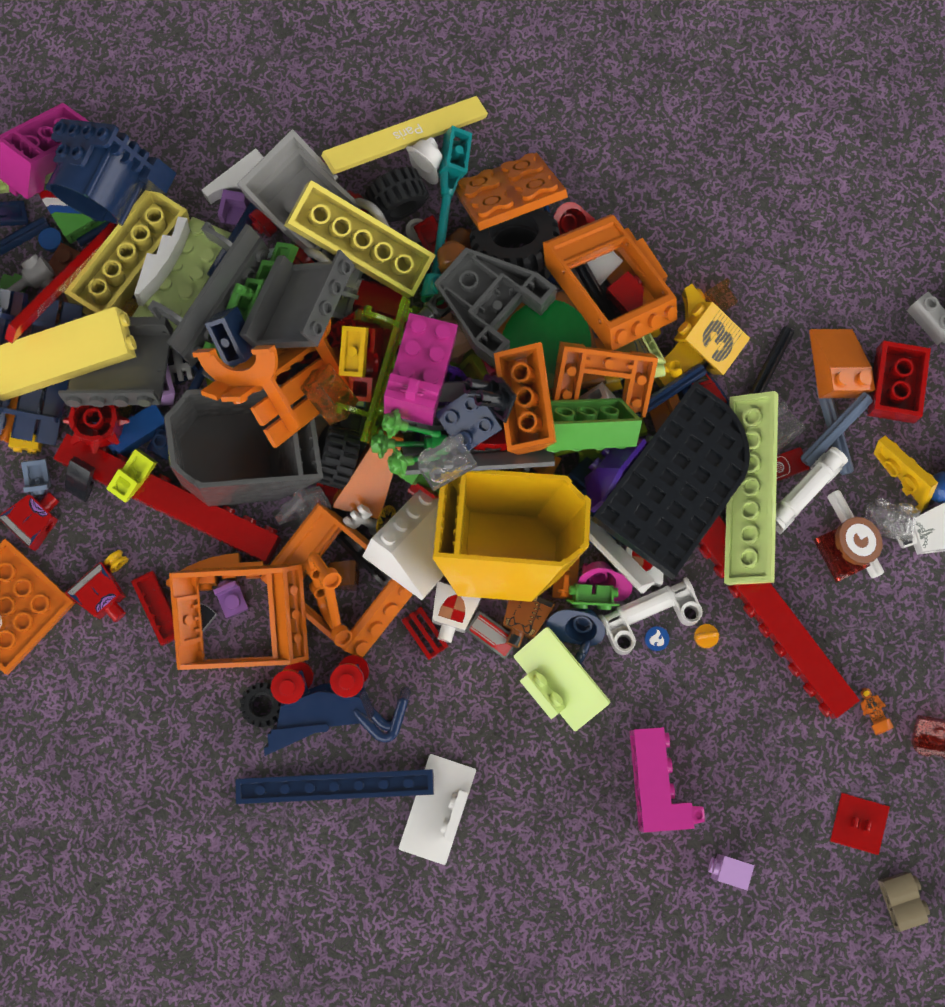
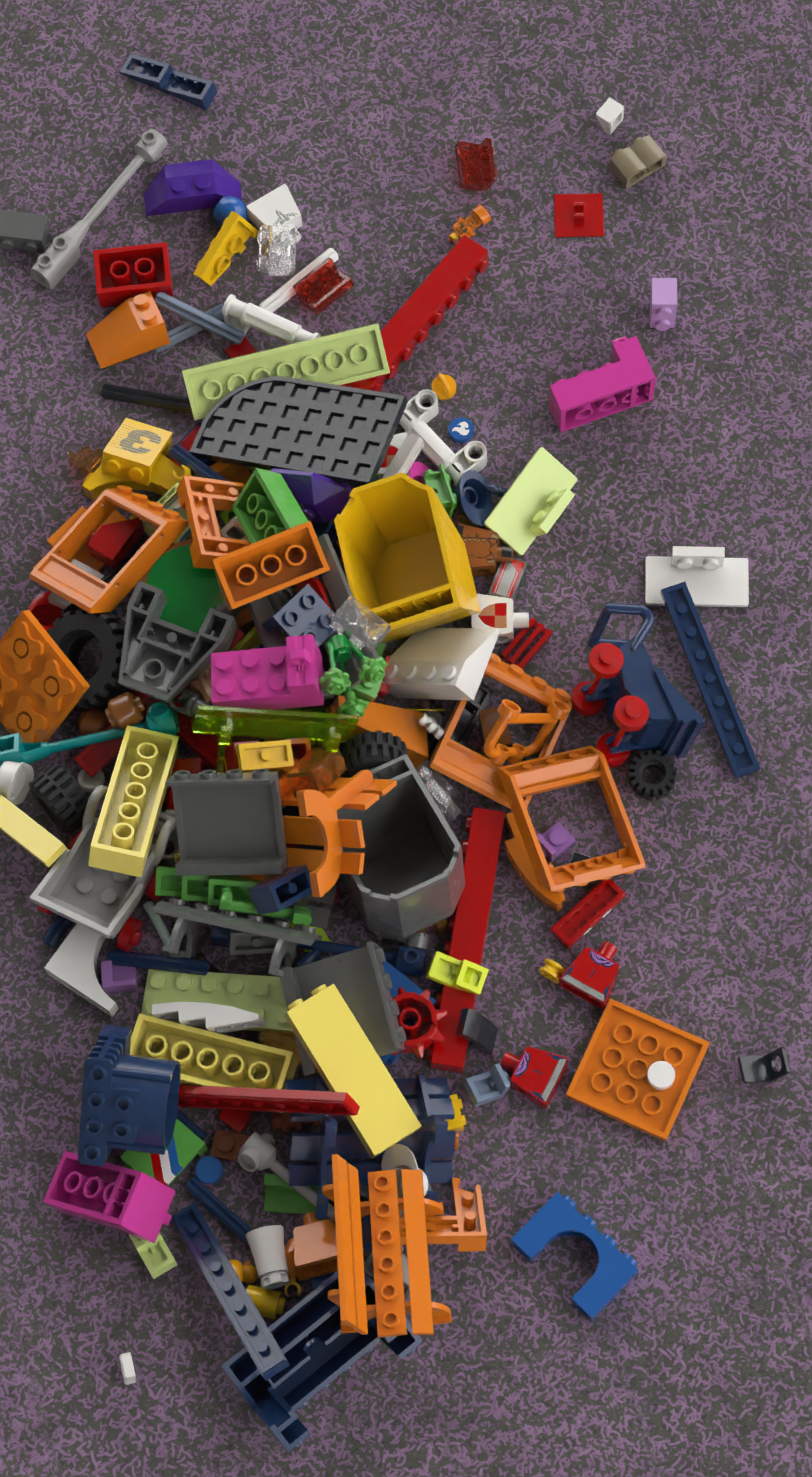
camera: 105 degrees left, 10 degrees down
black connector [464,374,517,423] -> none
dark orange tile [835,517,883,566] -> none

